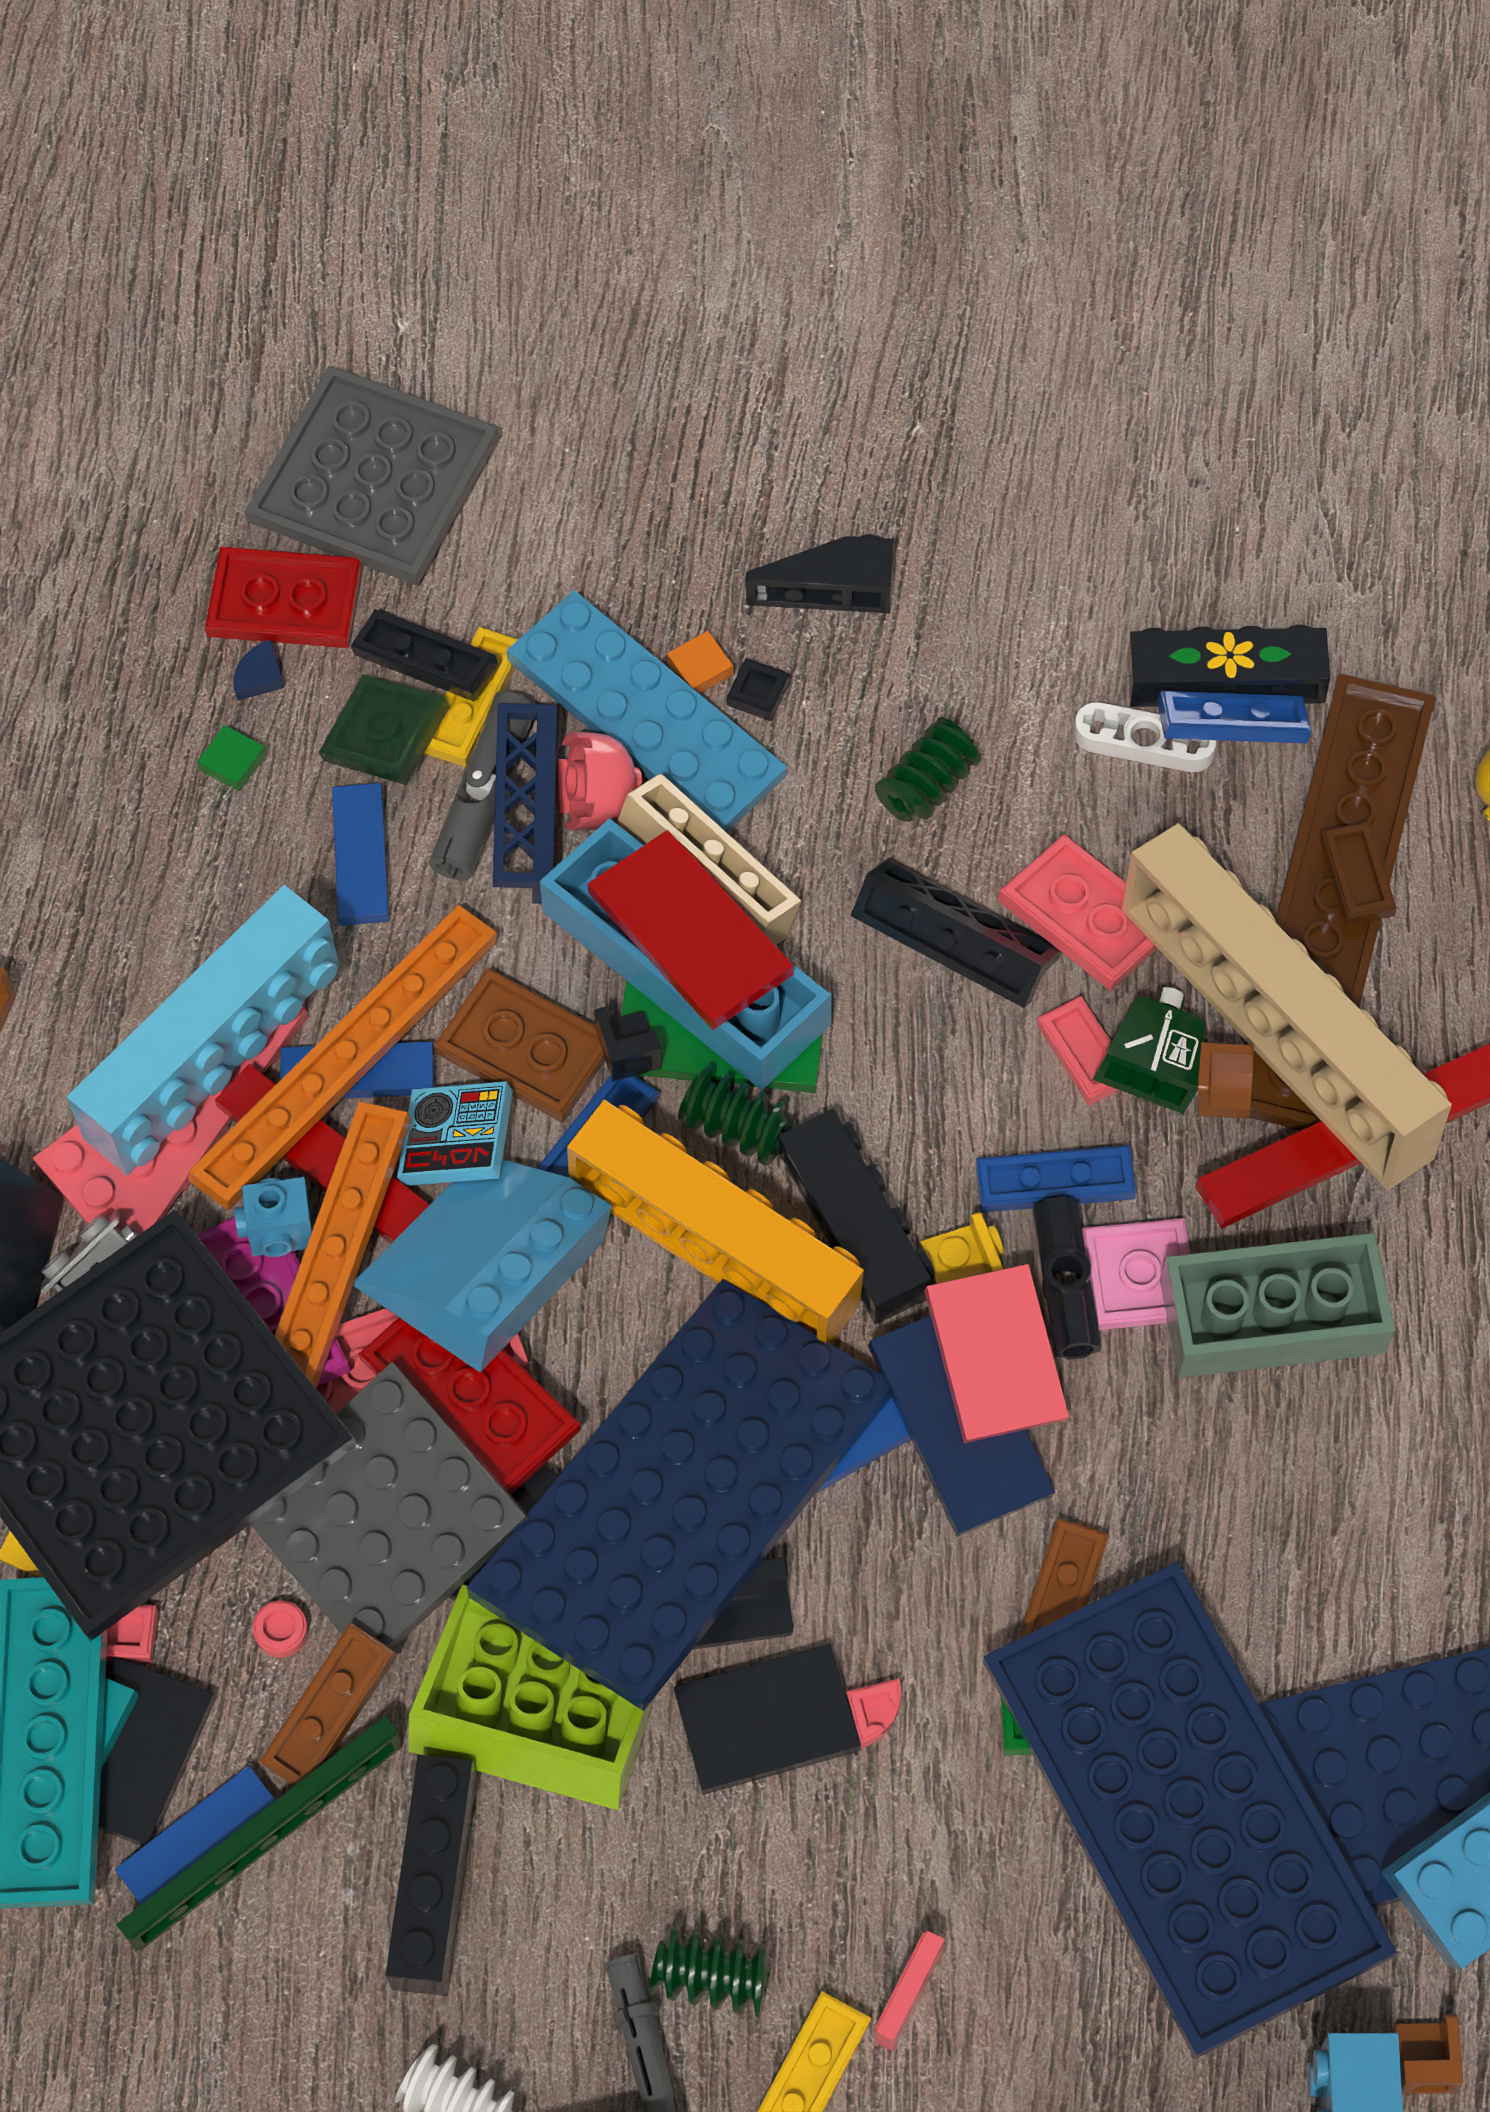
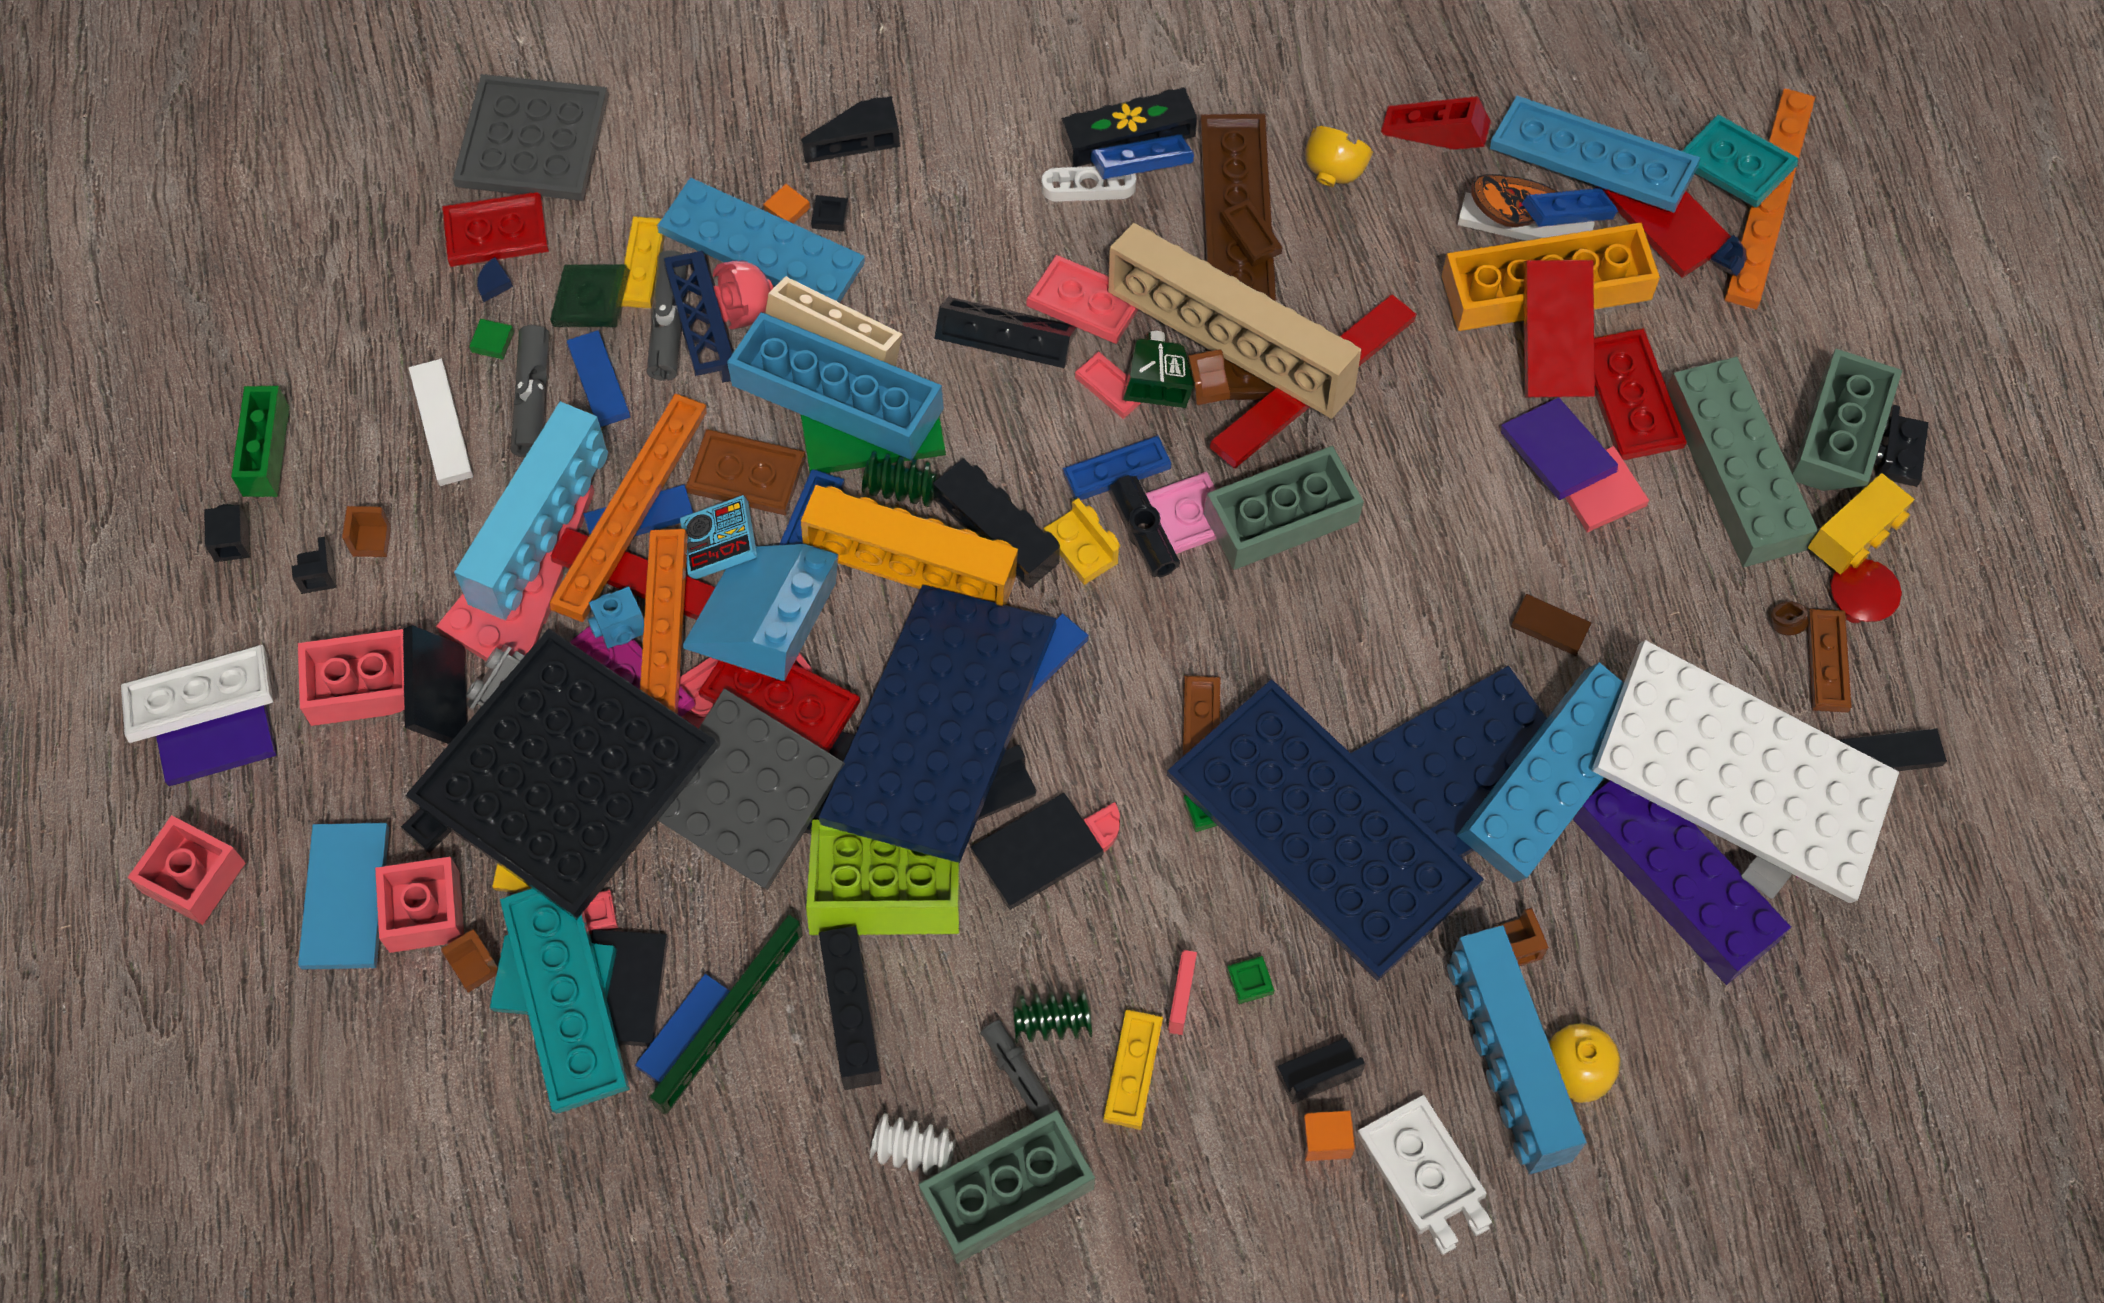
camera: 20 degrees left, 0 degrees up
coral tile [252,1600,309,1658] -> none
dark orange tile [259,1622,398,1786] -> none
black tile [351,609,499,702] -> none
red tile [587,830,794,1030] -> none
black panel [594,1007,661,1082] -> none
dark blue tile [868,1315,1055,1537] -> none
dark green piece [875,717,982,822] -> none
coral tile [924,1264,1069,1443] -> none
none -> white tile [408,358,473,486]
none -> dark grey piece [510,325,550,458]
none -> green tile [1226,956,1275,1005]

